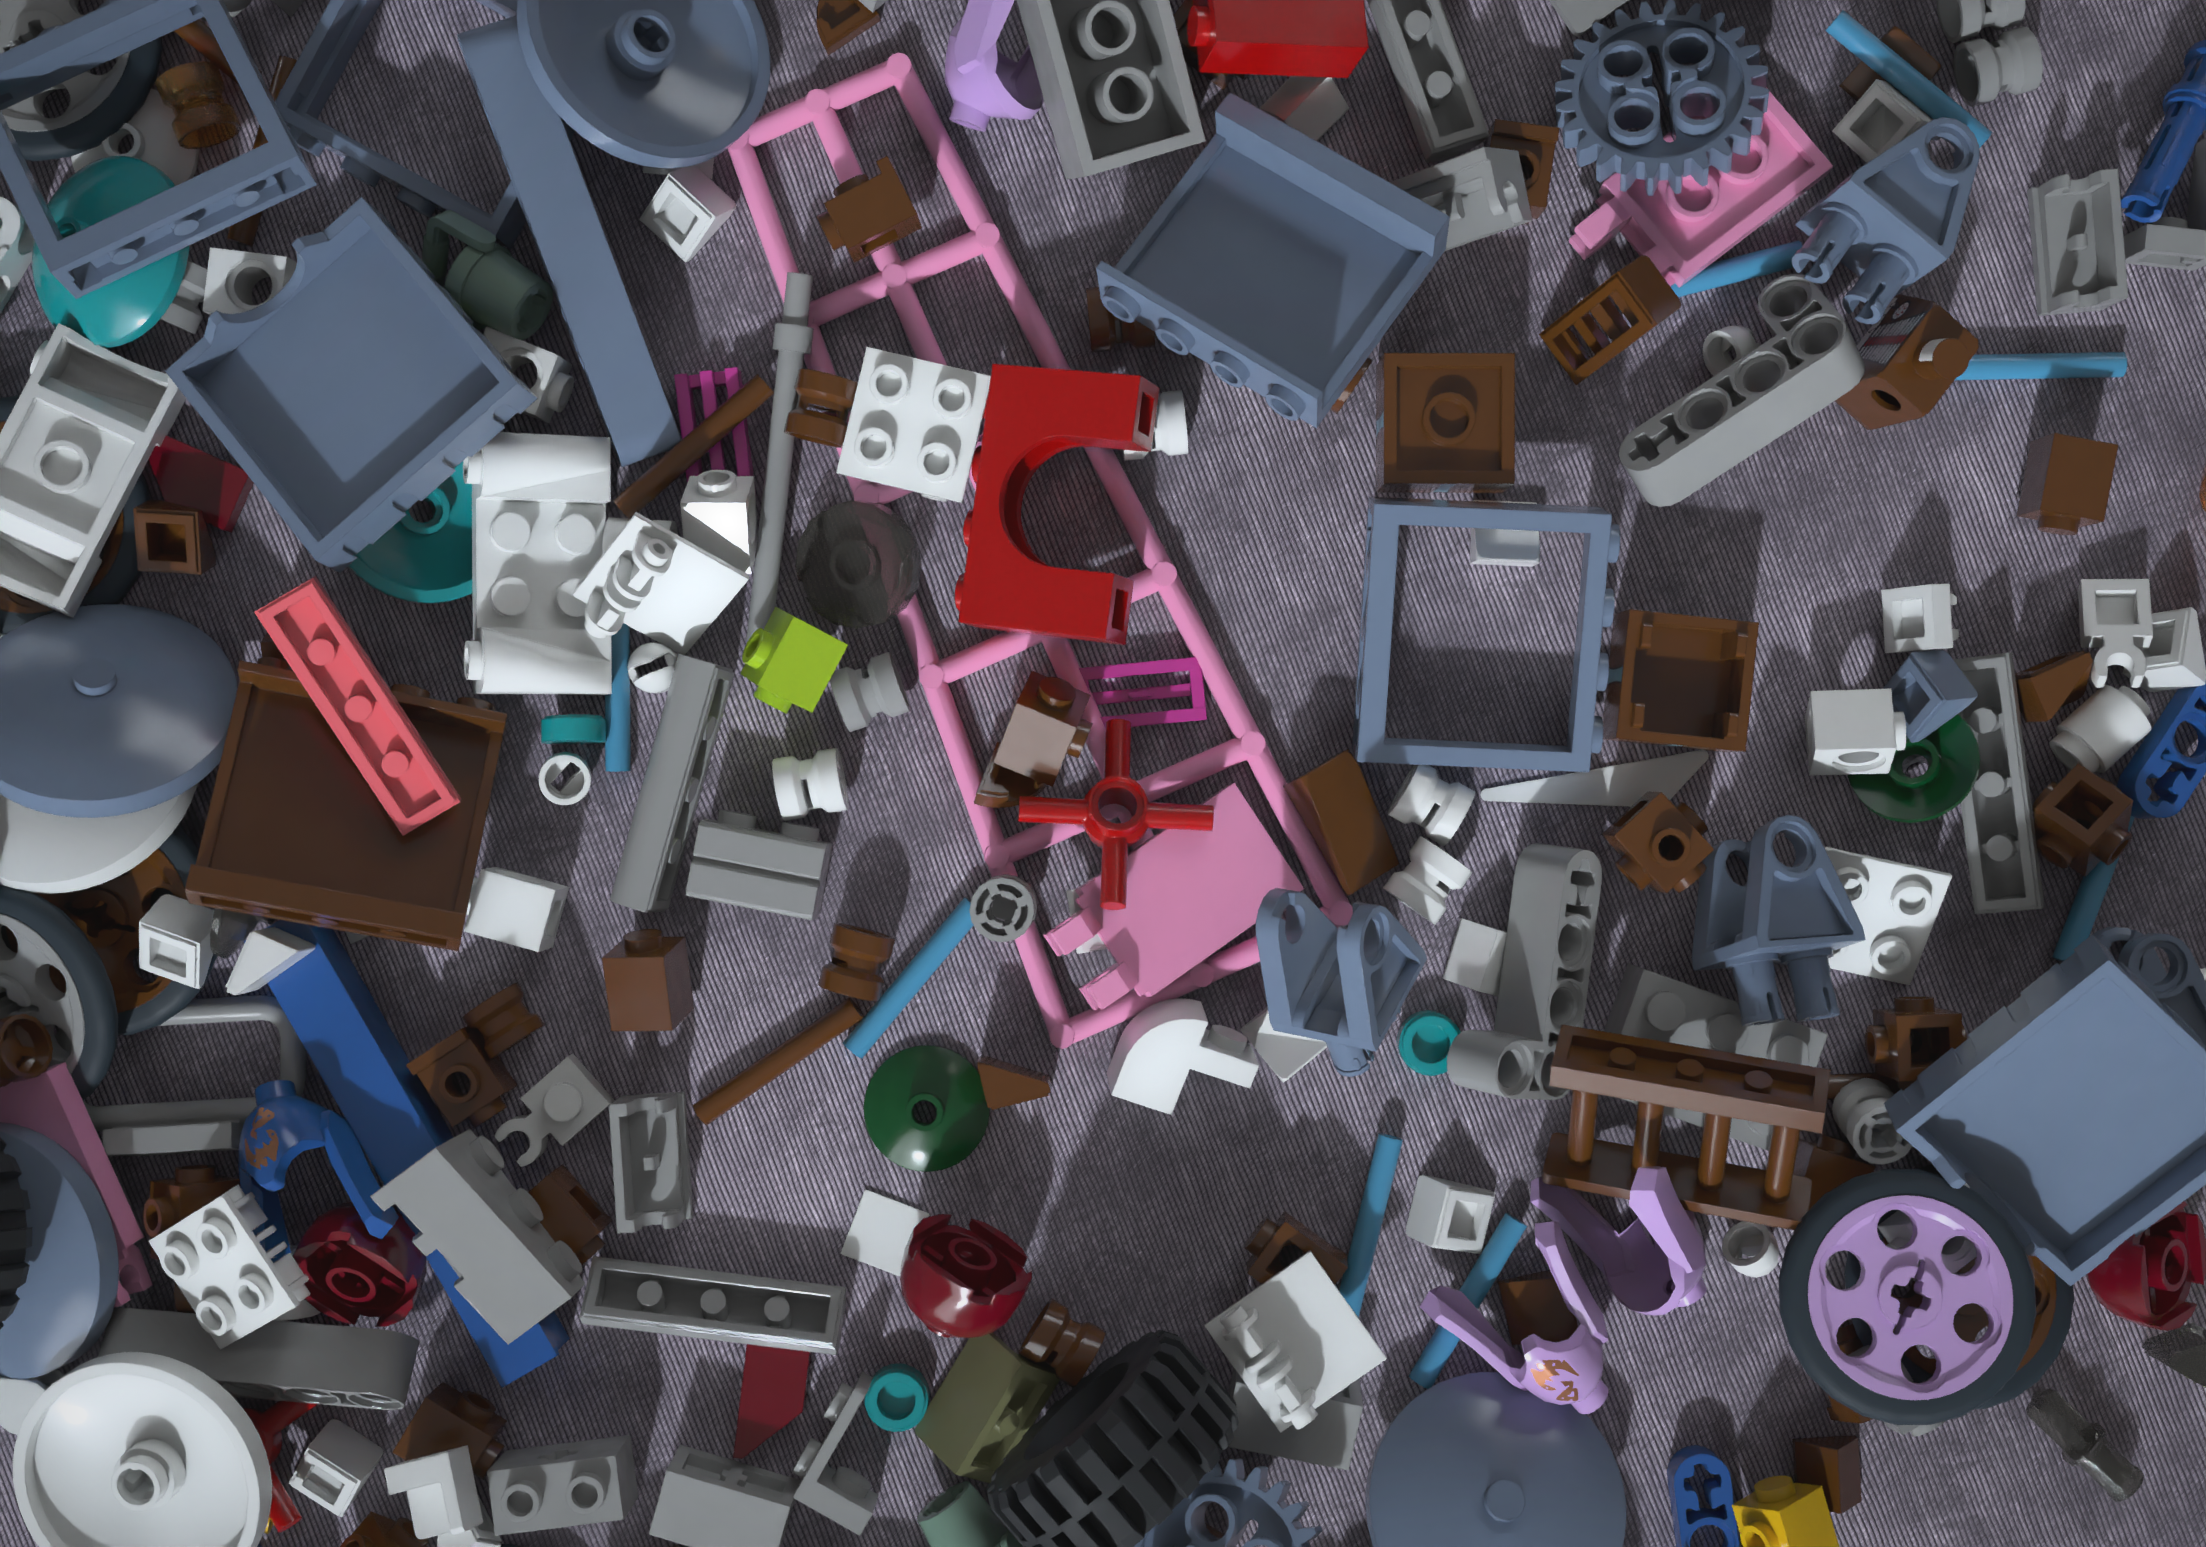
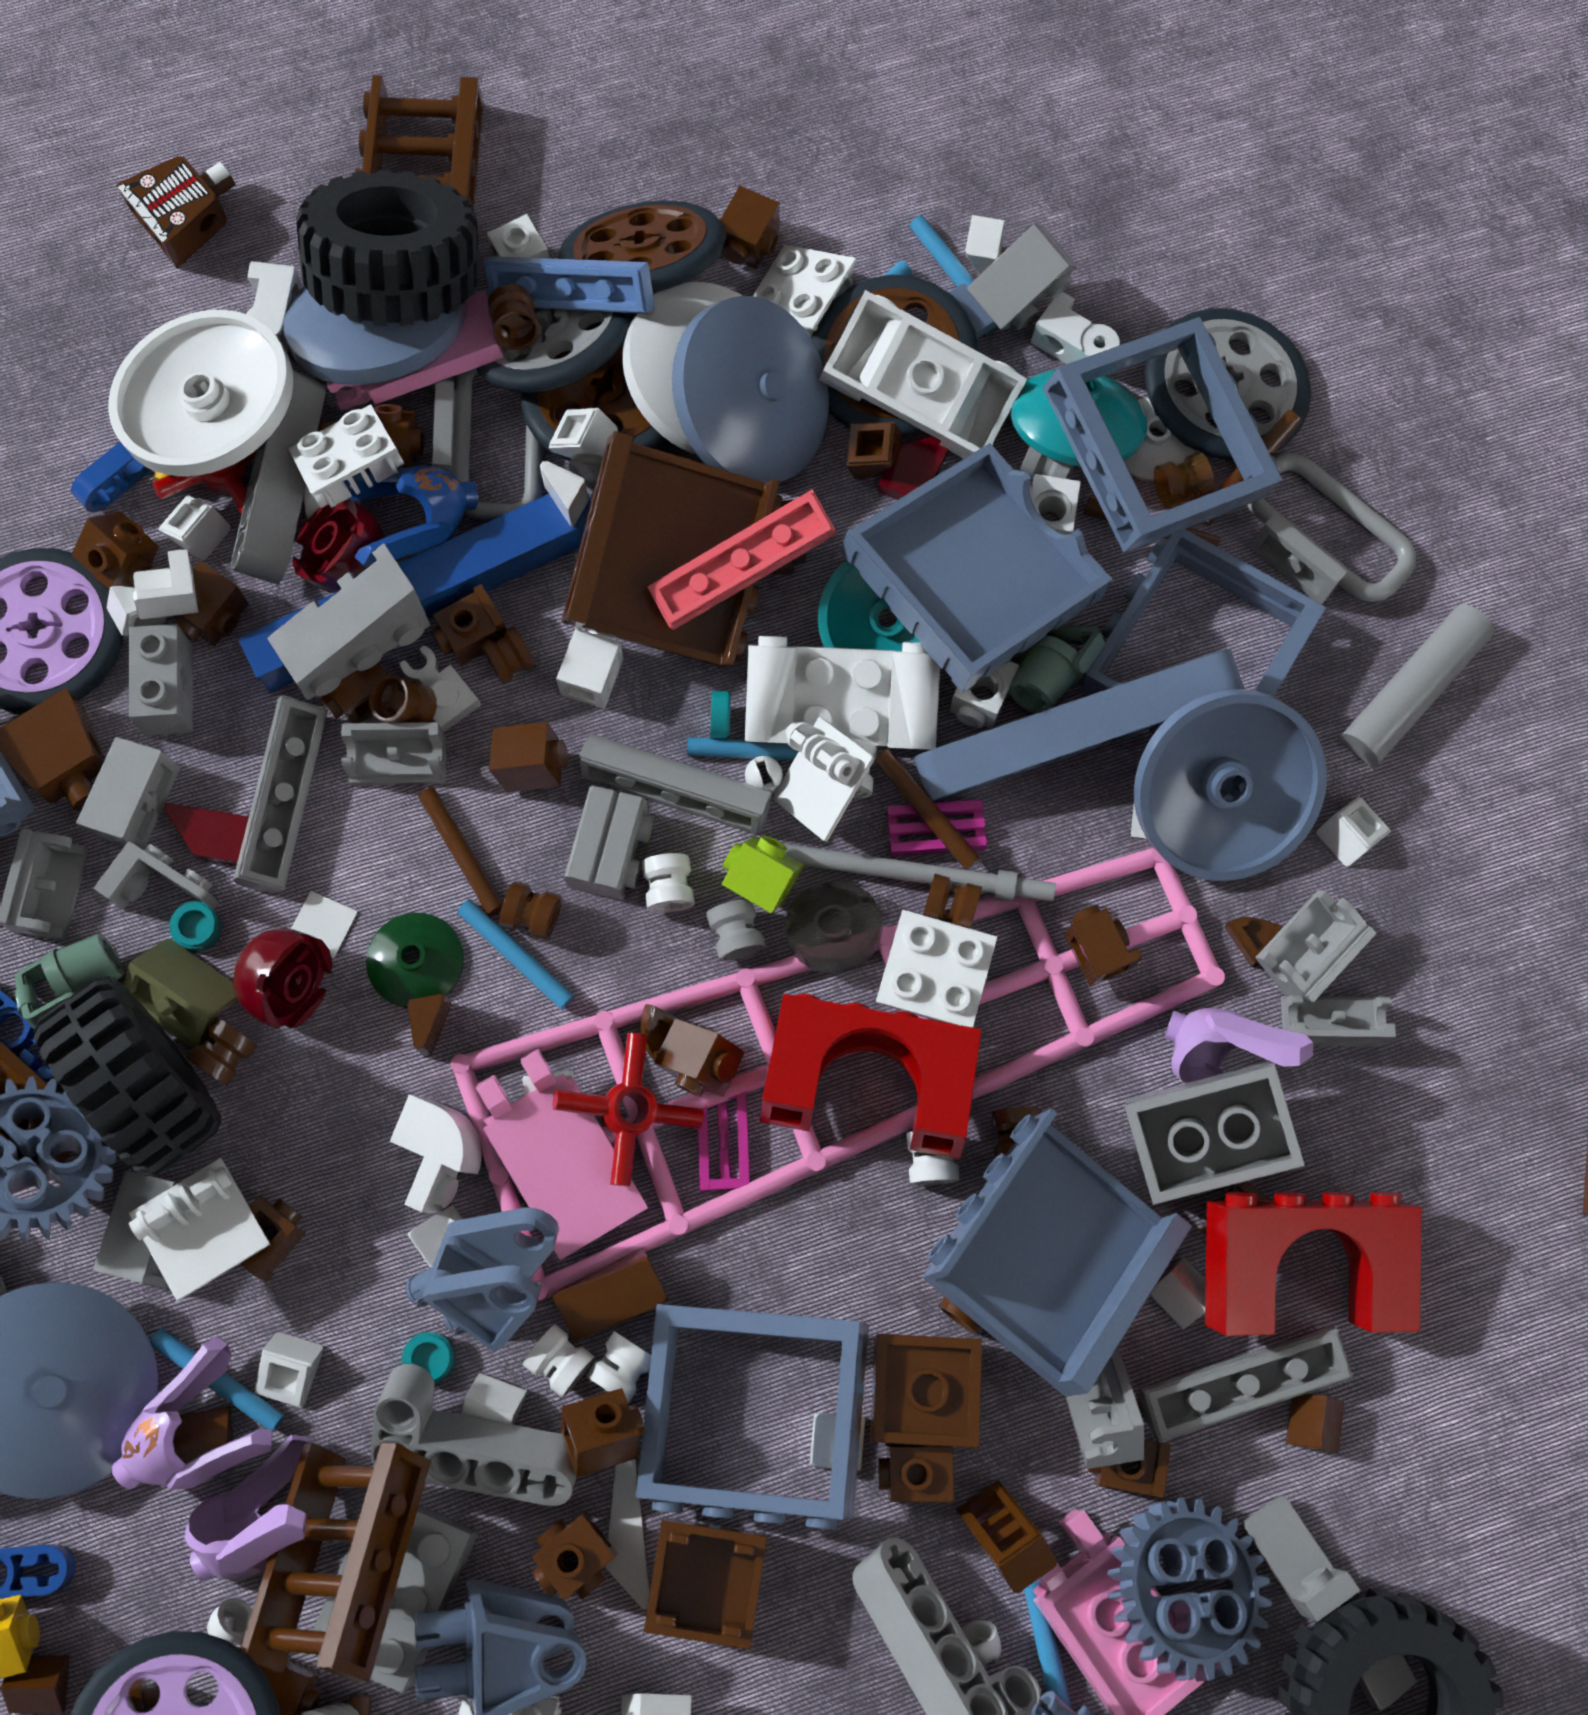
camera: 95 degrees right, 15 degrees down
white hinge [539,752,591,805] -> none
white slope [639,165,737,262] -> none
white brick [680,470,758,574] -> none
light grey wheel [969,874,1038,942] -> none
dark azure piece [1339,1133,1403,1318] -> none
none -> reddish brown wheel [369,674,437,723]
none -> reddish brown brick [561,1388,645,1478]
none -> reddish brown brick [878,1446,954,1502]

